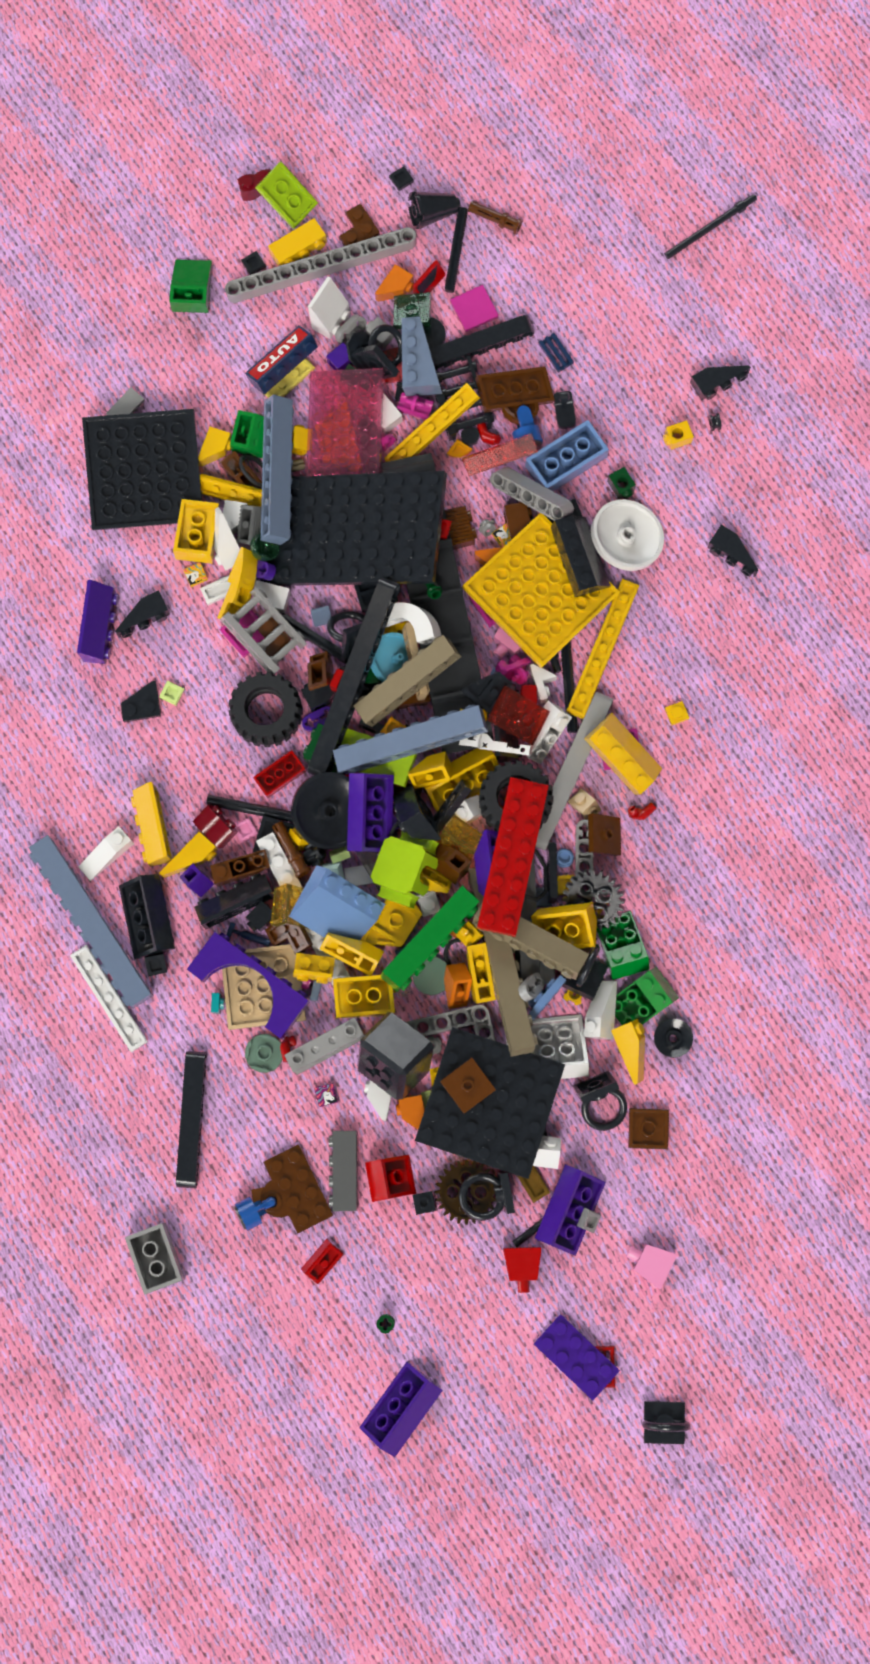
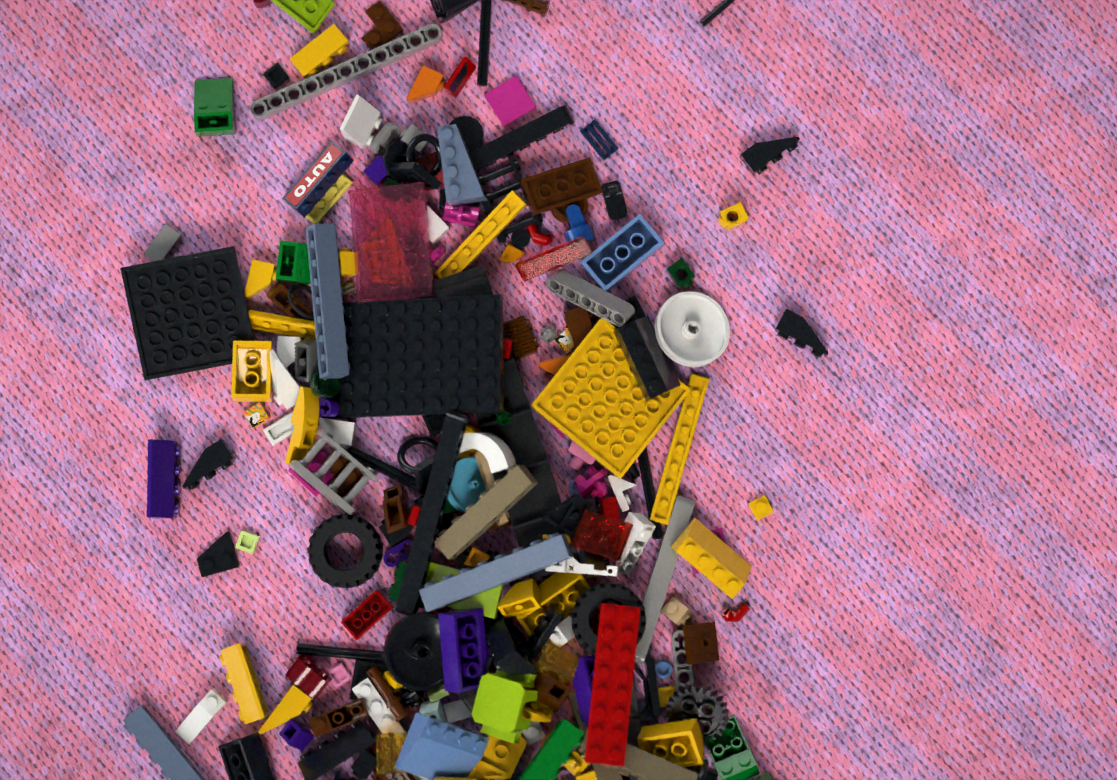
camera: 10 degrees left, 5 degrees up
sand blue slope [311,606,331,627] -> none
plate [393,292,431,330] -> none
black bush [708,413,722,431] -> none

